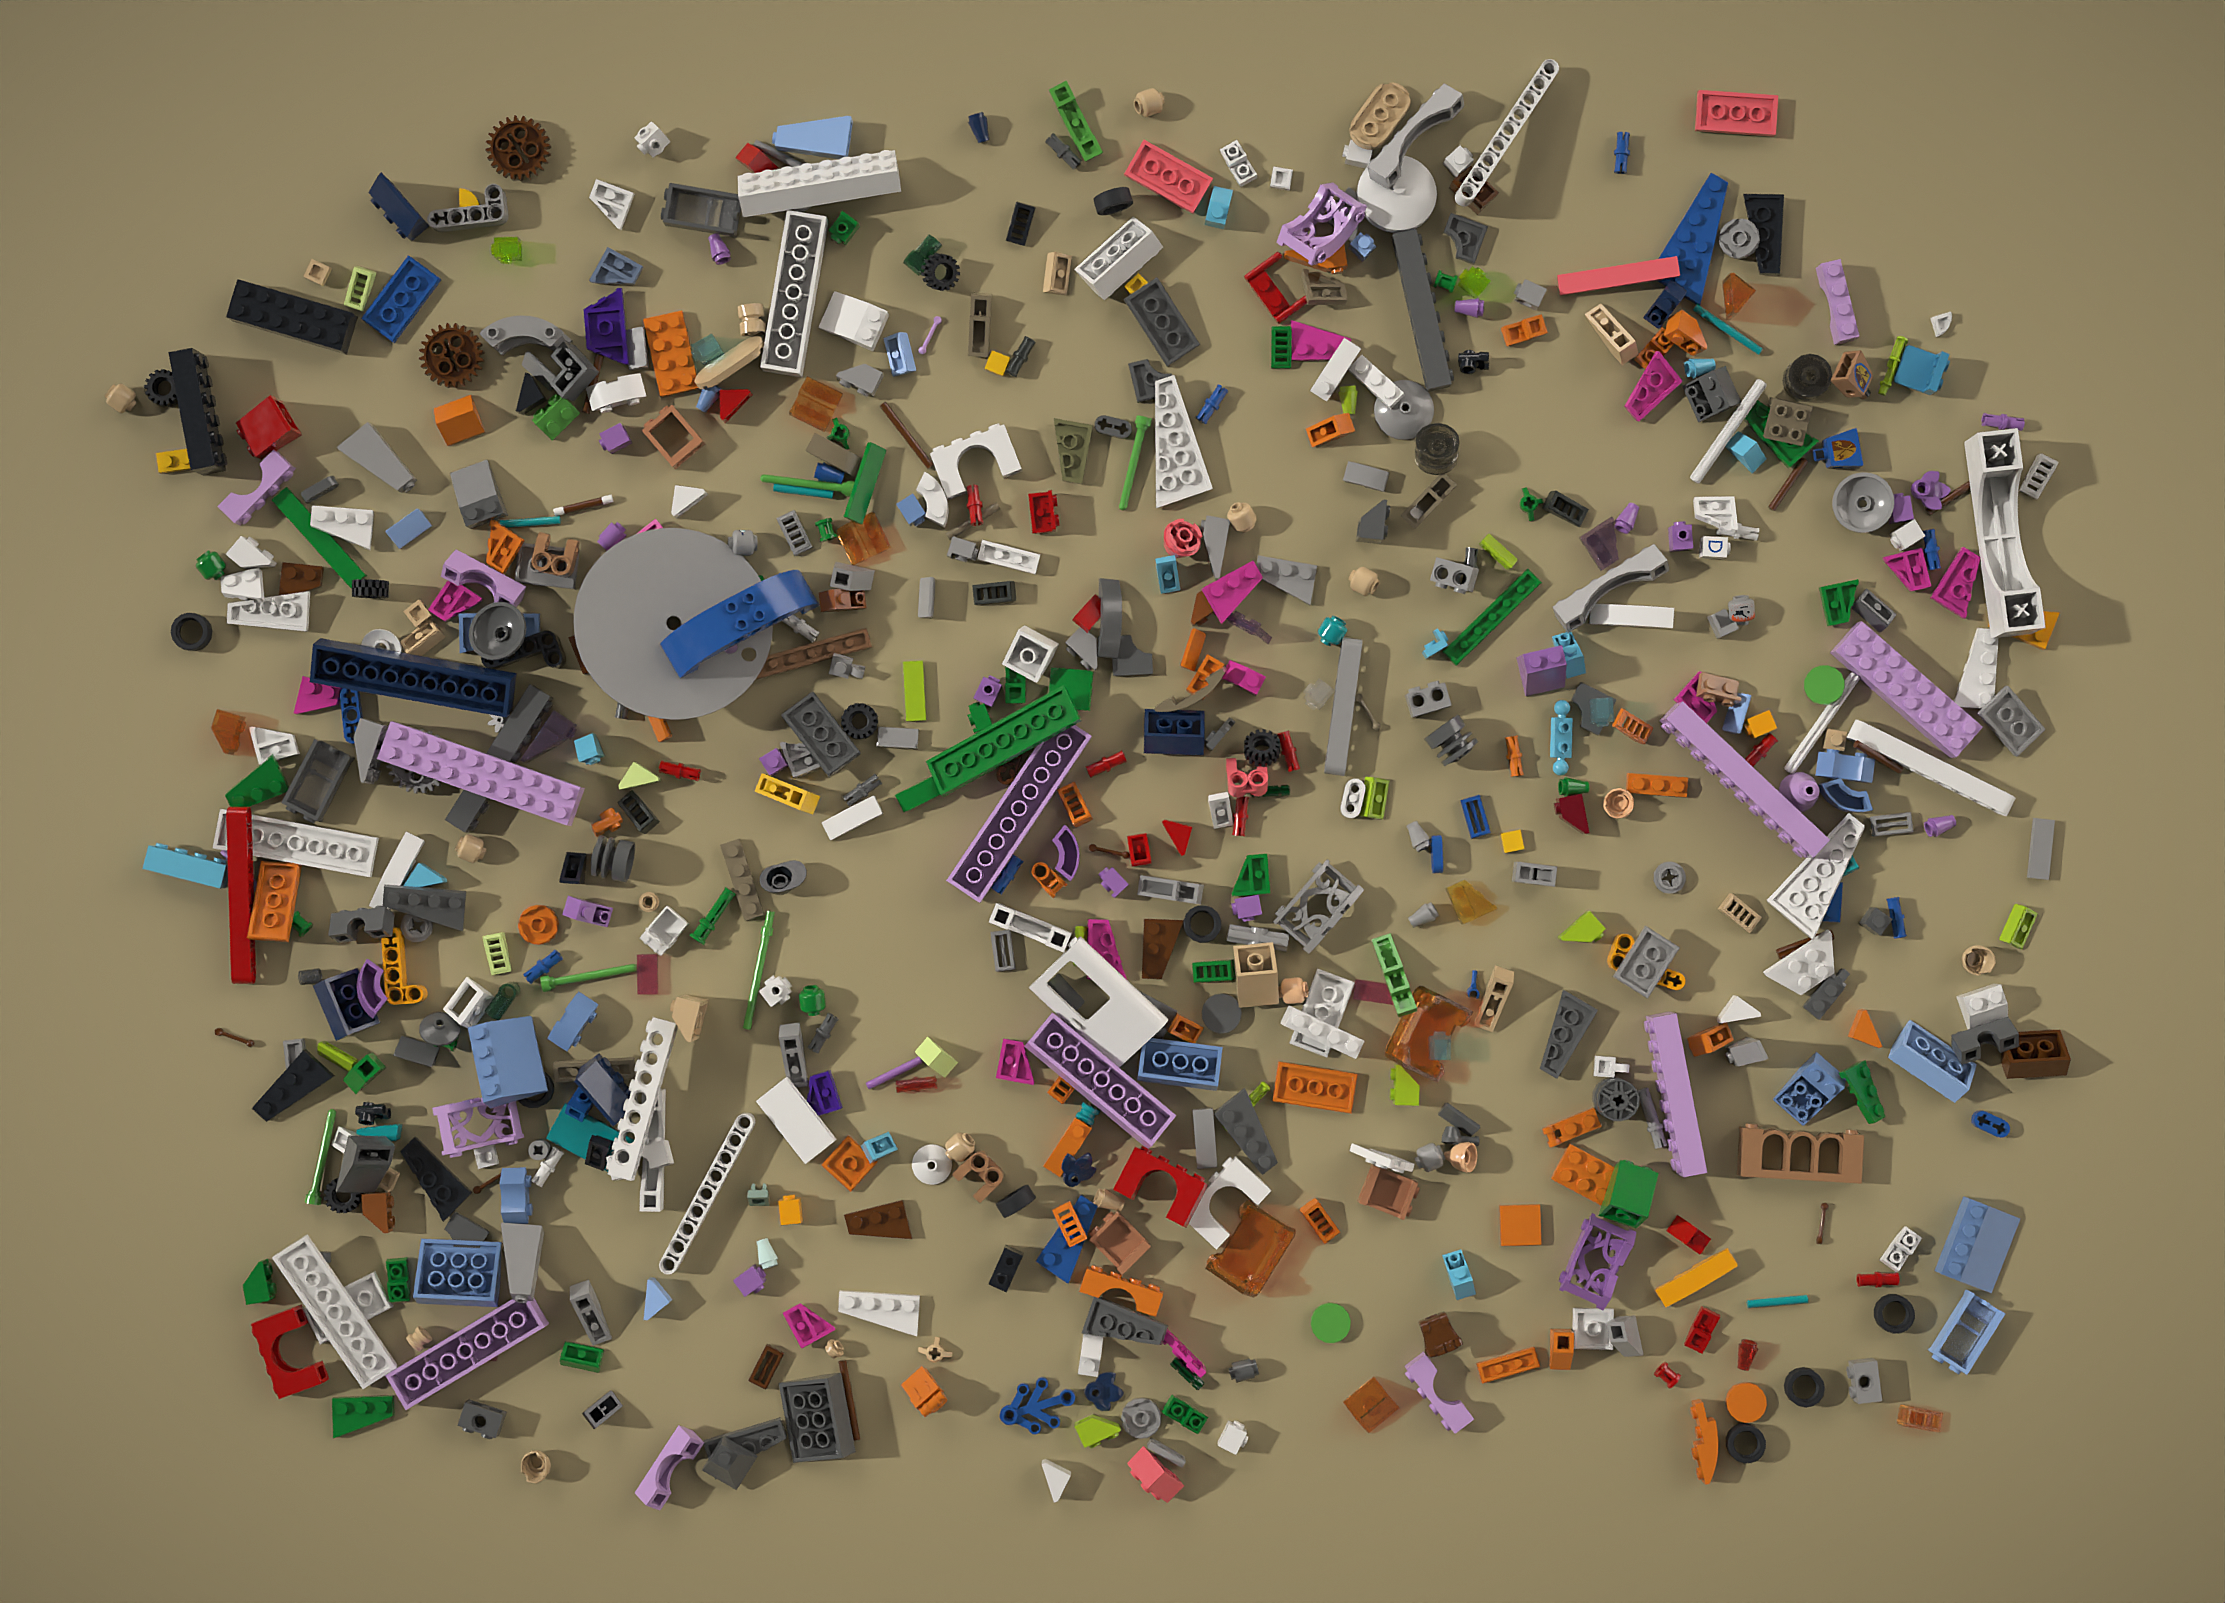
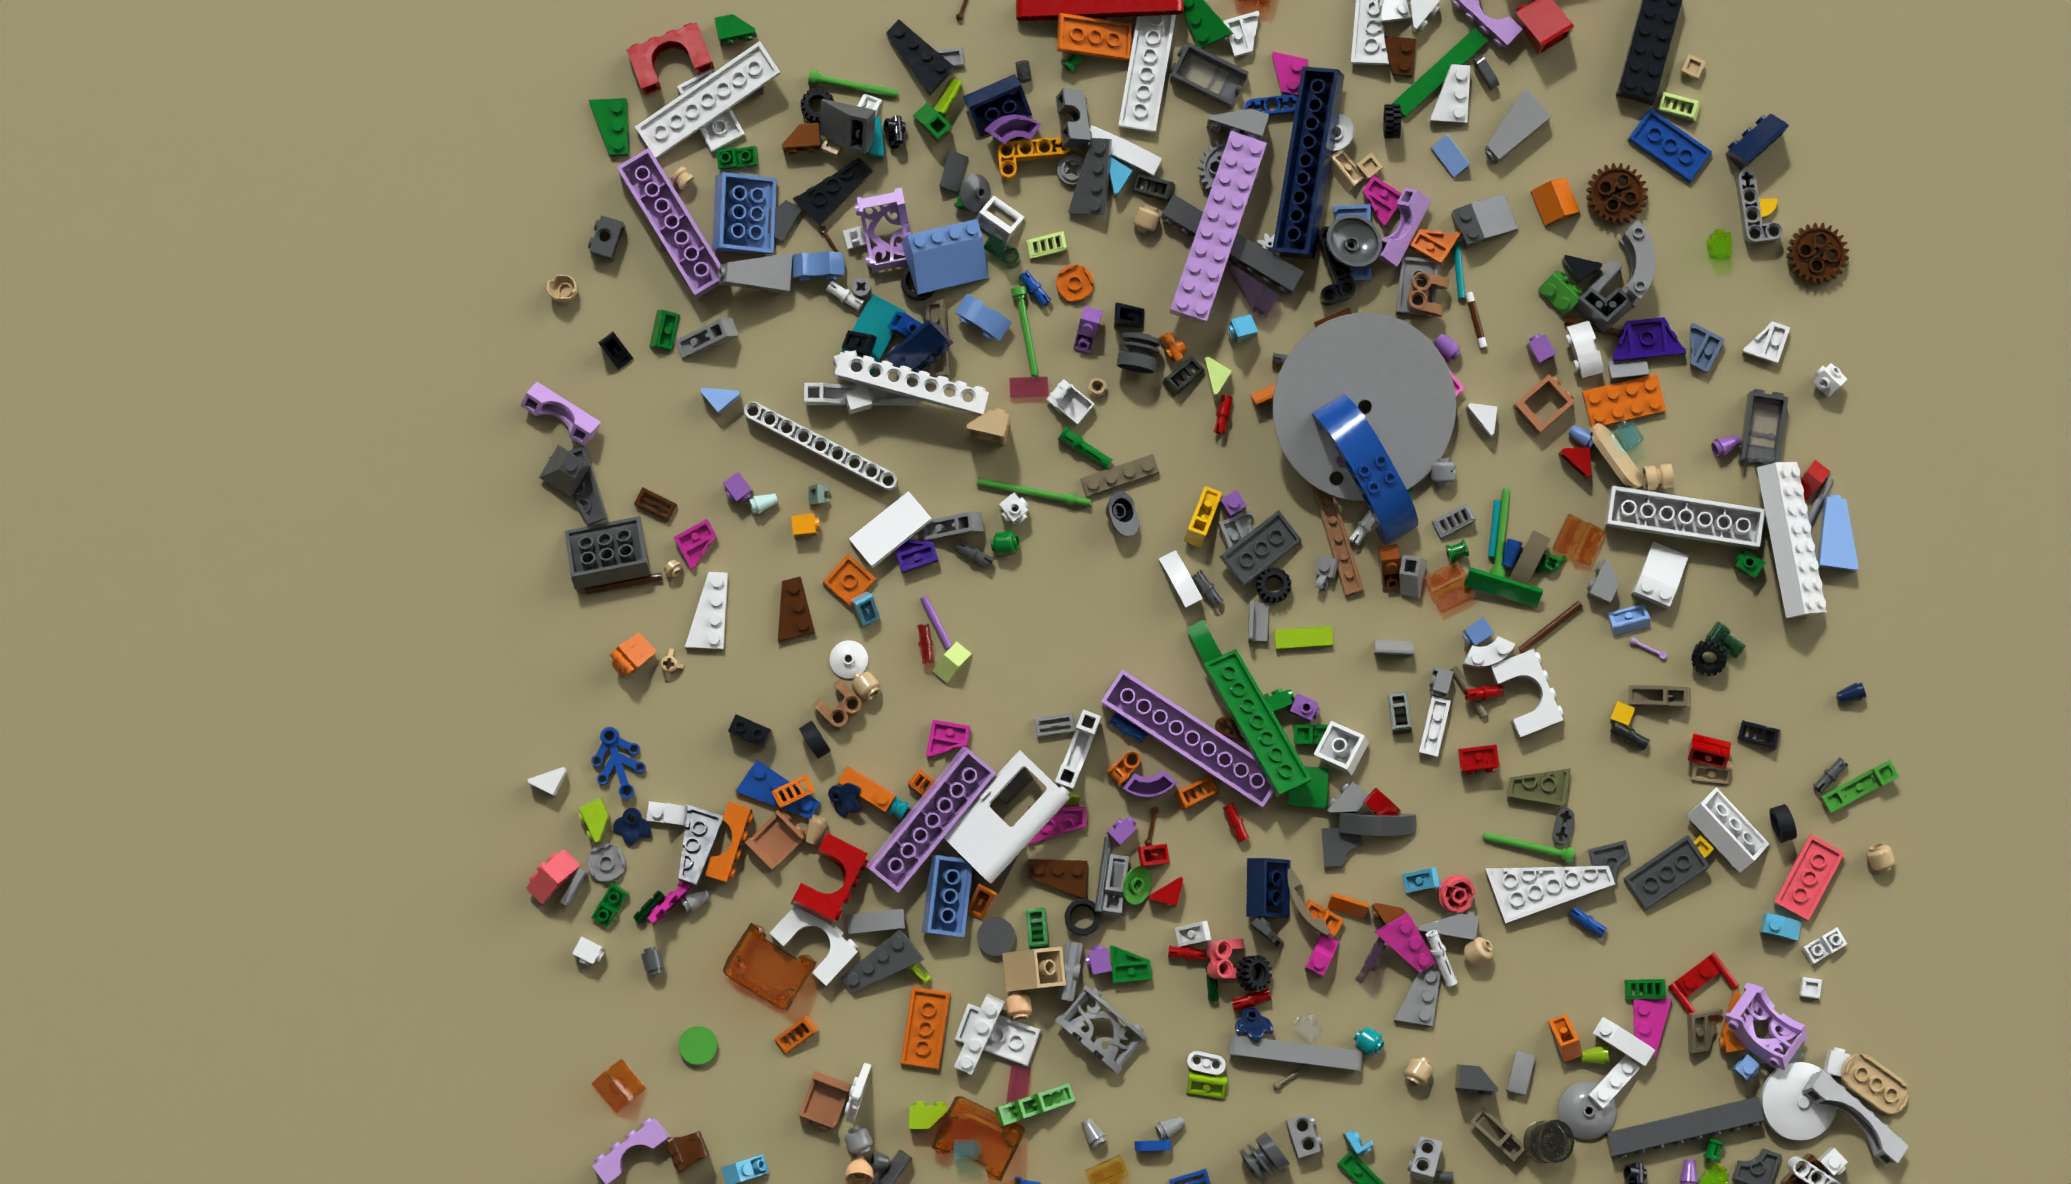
camera: 85 degrees right, 5 degrees down
none -> light grey cone [680,889,710,913]
none -> dark grey bar [1094,837,1112,913]
none -> bright green dish [1123,866,1152,905]
none -> pearl dark grey slope [1132,173,1175,202]
none -> dark blue plate [1235,1008,1273,1043]
none -> white pin [1426,930,1457,987]
none -> red brick [1687,733,1731,769]

